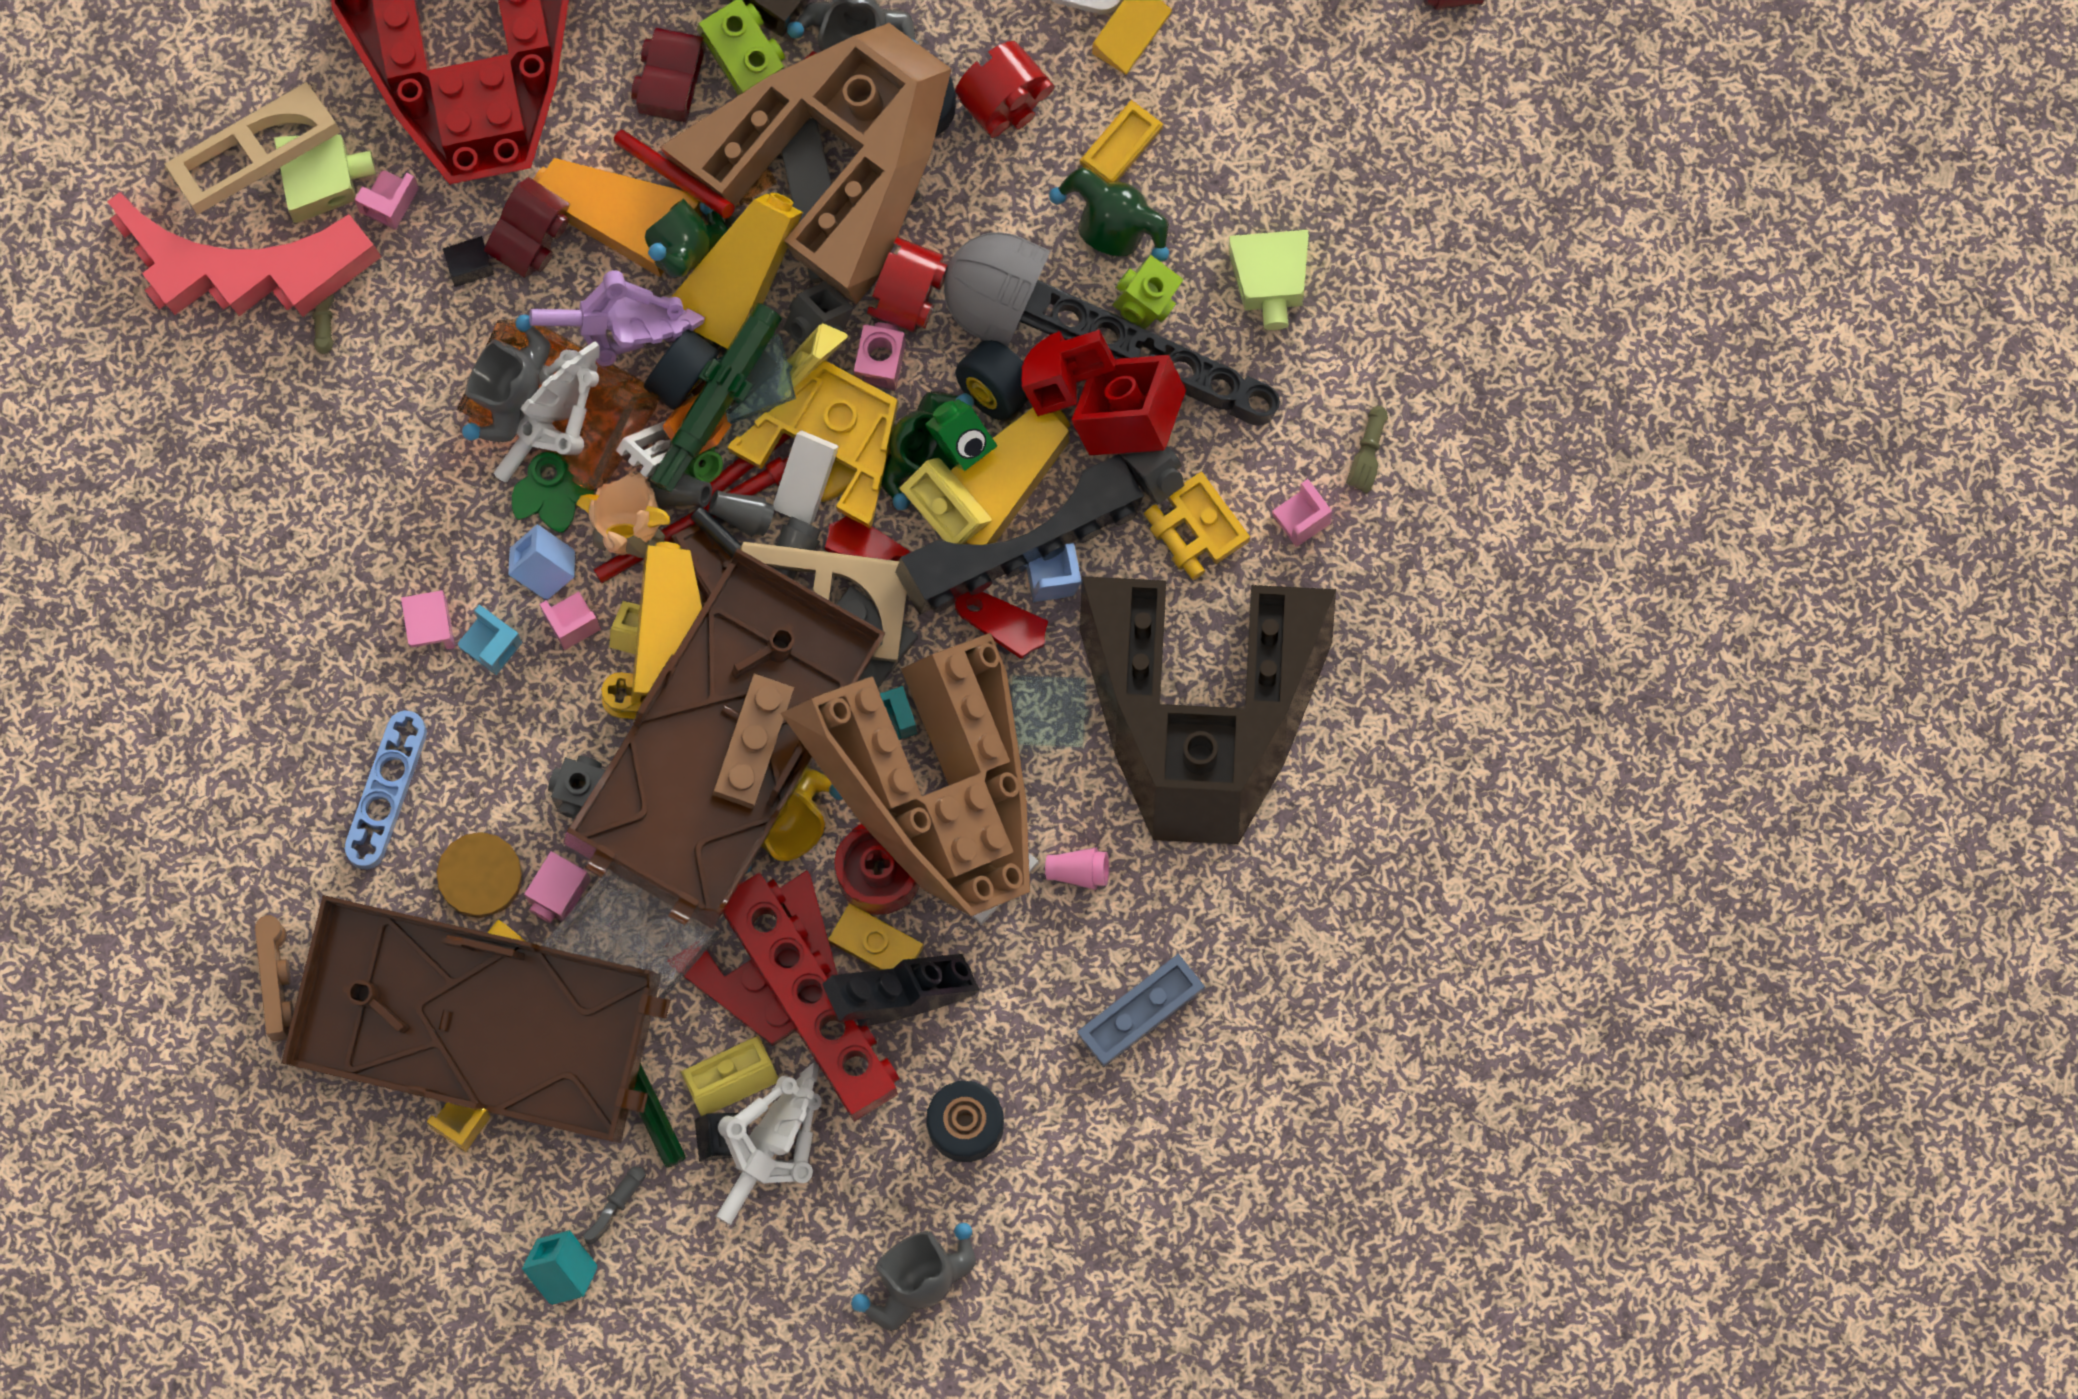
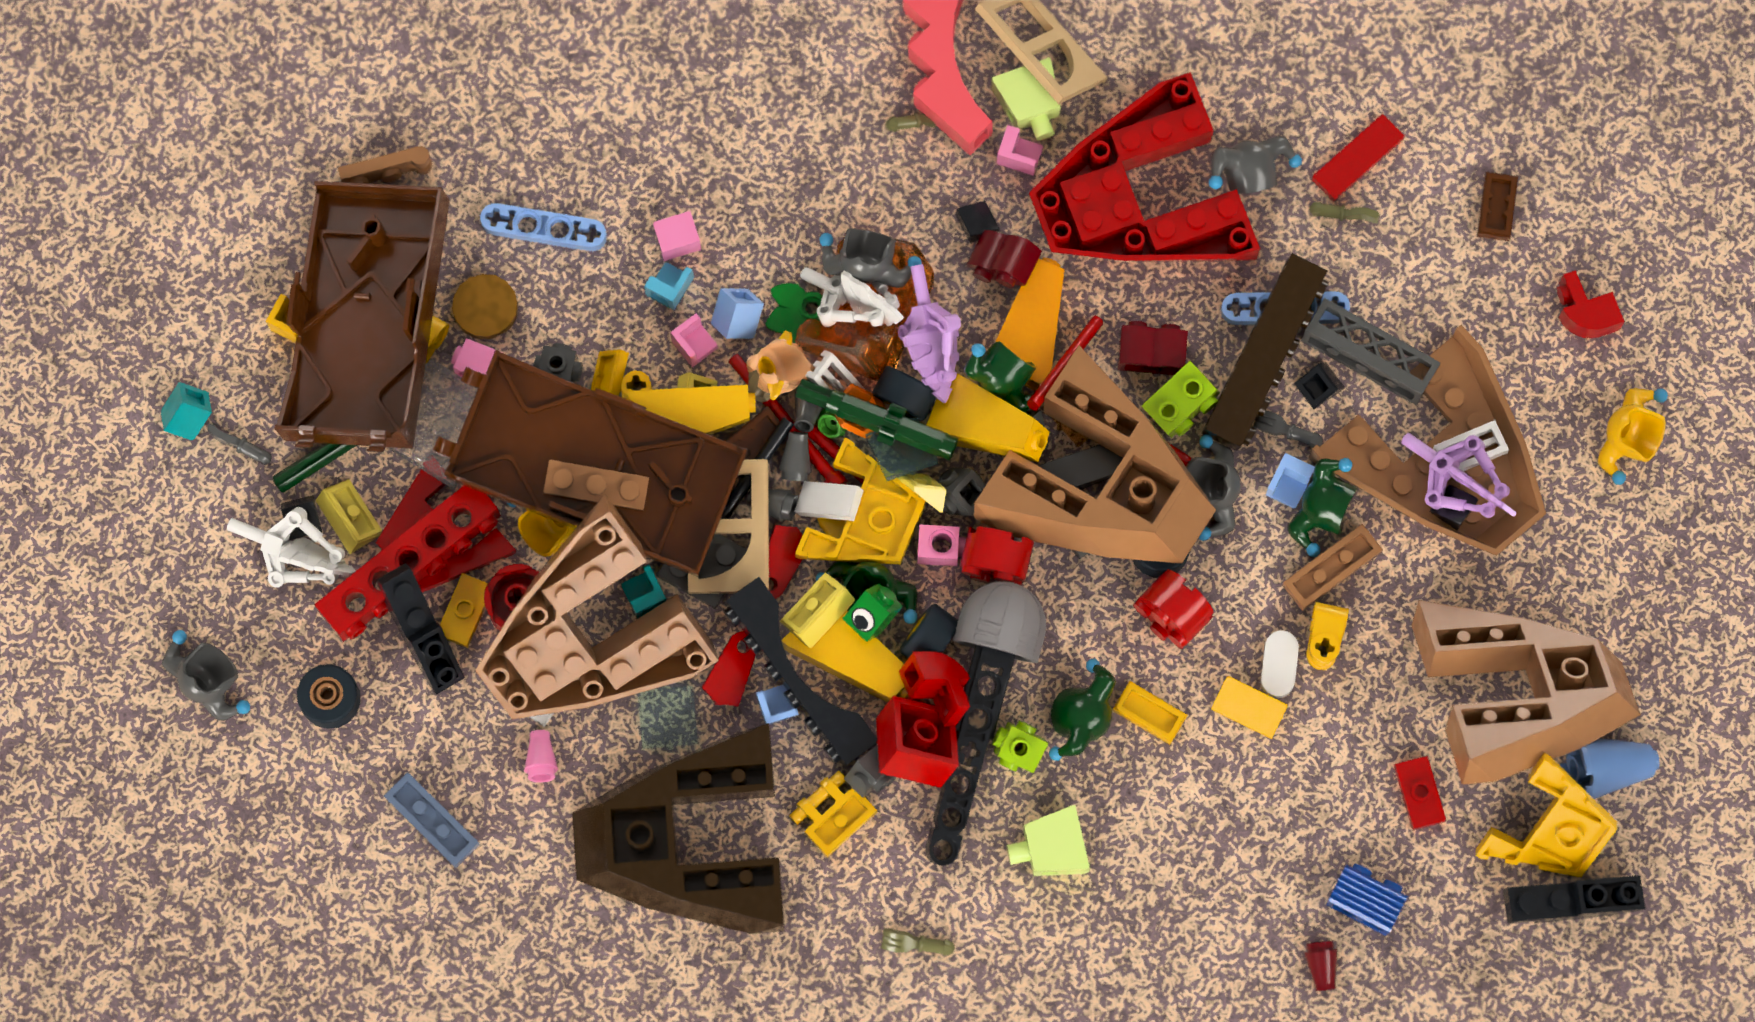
camera: 80 degrees right, 0 degrees up
bright pink panel [1272,479,1332,547] -> none
none -> yellow plate [590,349,629,396]

